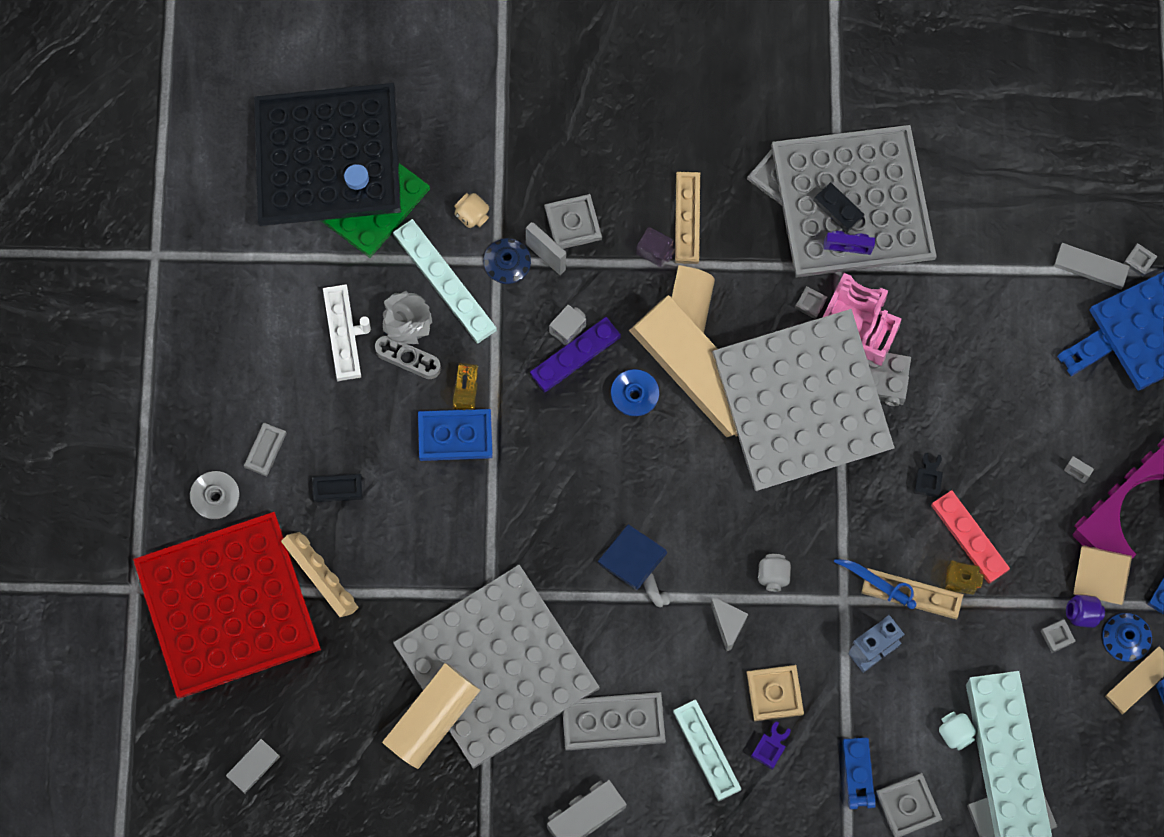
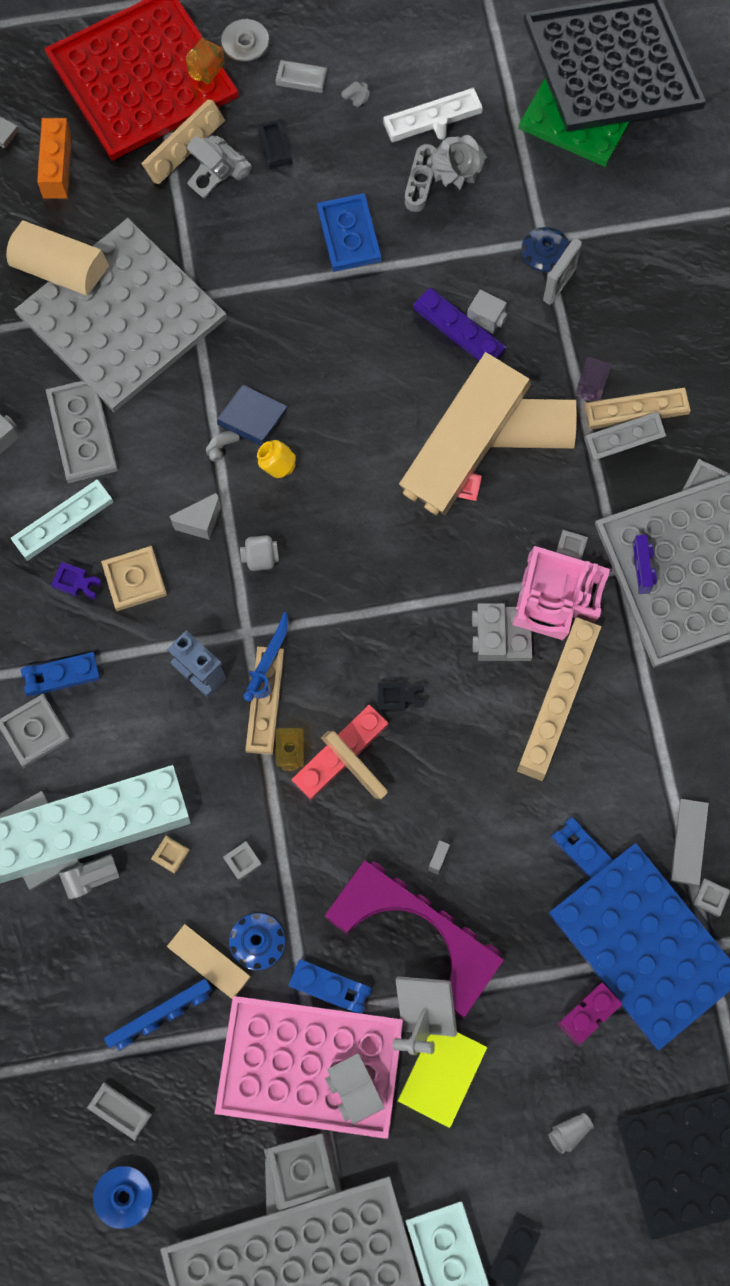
camera: 85 degrees right, 0 degrees up
medium blue tile [344,165,369,190] -> none
light aqua plate [393,219,497,344] -> none
clear yellow leg [453,363,478,410] -> none
tan head [454,193,489,228] -> none
light grey tile [544,194,602,249] -> none
blue dish [611,369,659,416] -> none
light grey plate [712,309,894,491] -> none
black plate [813,182,865,233] -> none
light aqua head [939,712,976,751] -> none
dark purple head [1066,595,1105,628] -> none
tan tile [1073,545,1132,605] -> none
none -> orange brick [37,118,72,199]
none -> light grey piece [58,854,120,899]
none -> tan tile [151,836,190,874]
none -> clear yellow brick [186,38,224,84]
none -> light grey piece [187,136,252,198]
none -> yellow head [257,440,296,479]
none -> tan tile [321,731,388,799]
none -> light grey plate [342,82,369,107]
none -> tan brick [517,617,601,781]
none -> light grey plate [584,412,666,461]

